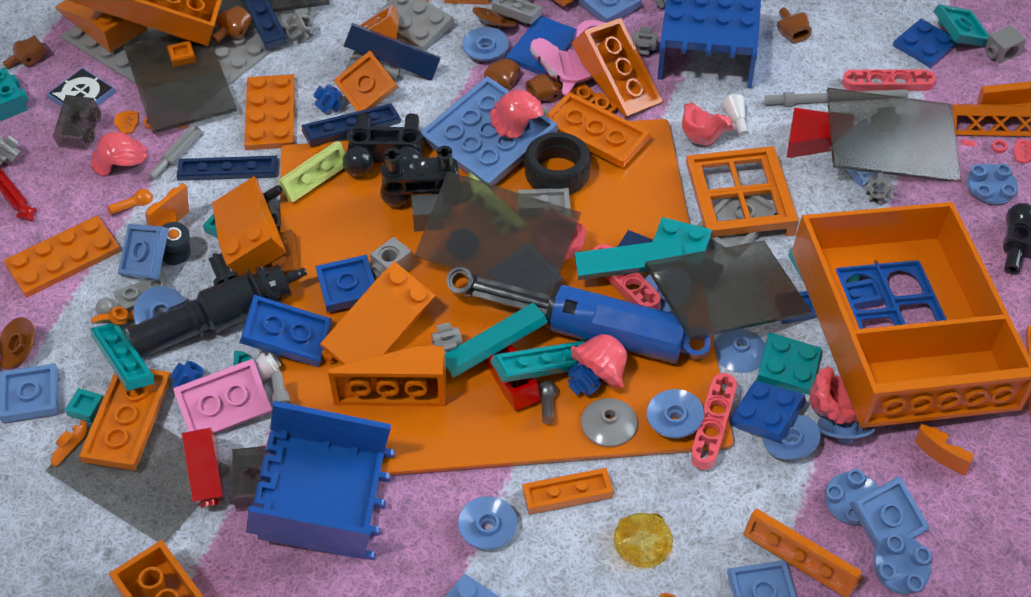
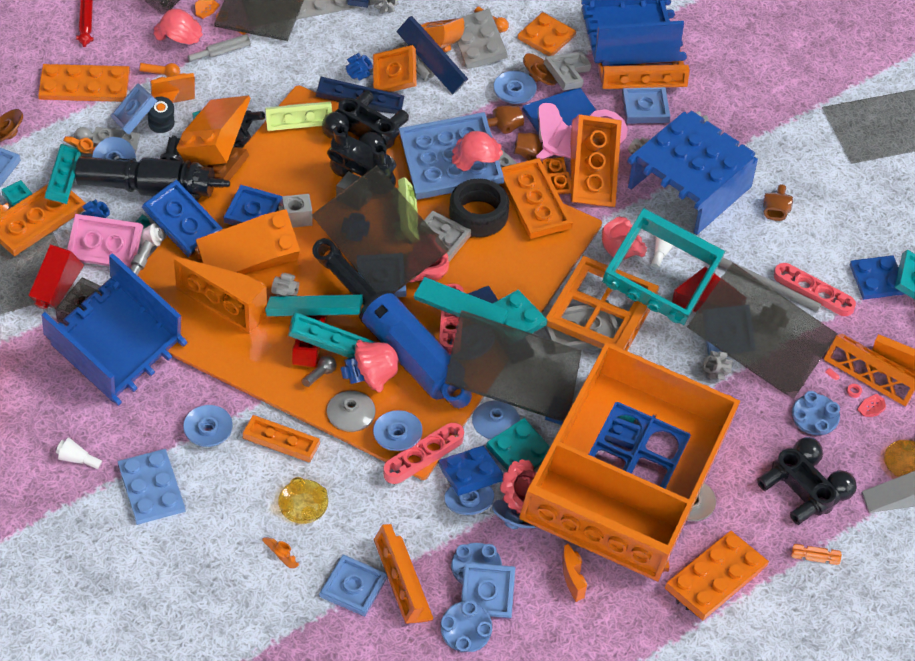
camera: 30 degrees right, 0 degrees up
dark blue tile [176,155,278,181] -> none
orange plate [244,74,295,150] -> none
none -> teal window [602,208,725,325]

